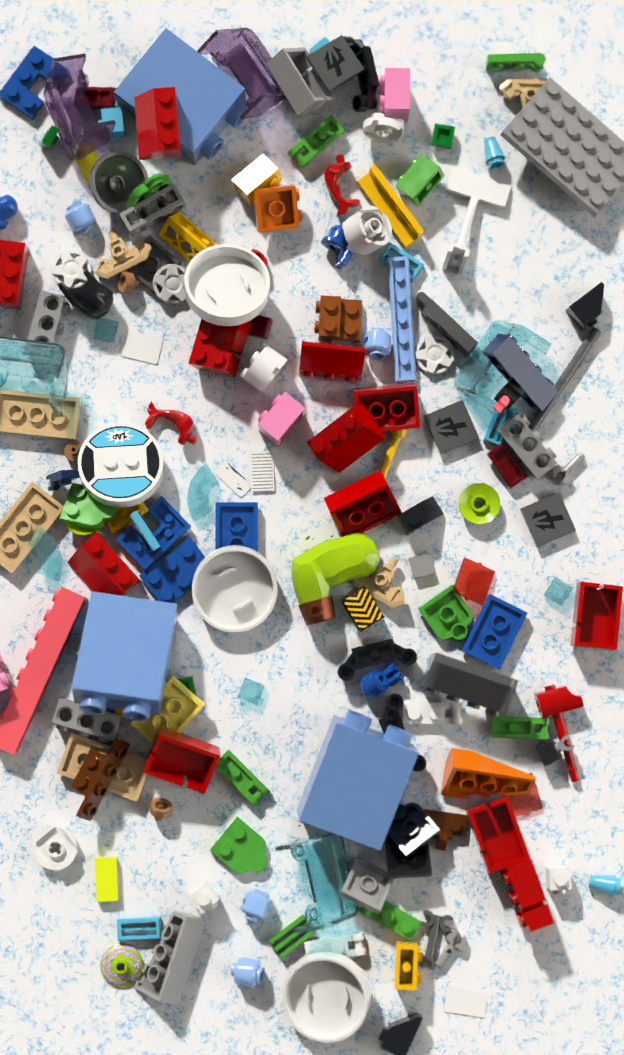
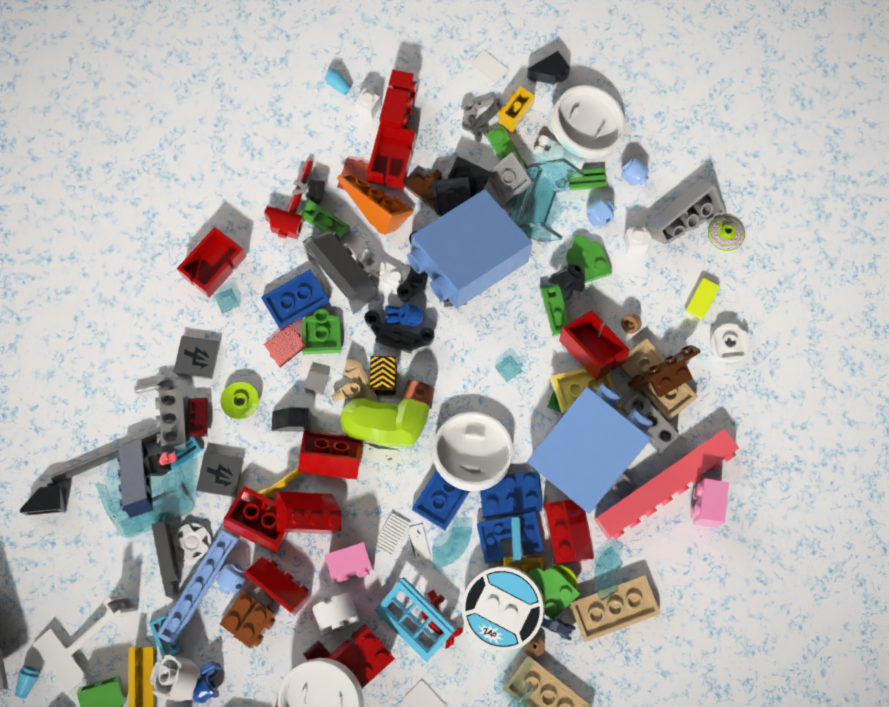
camera: 140 degrees left, 10 degrees down
medium azure tile [117,916,161,941] -> none
none -> medium azure piece [374,577,456,662]
none -> black brick [548,264,585,300]

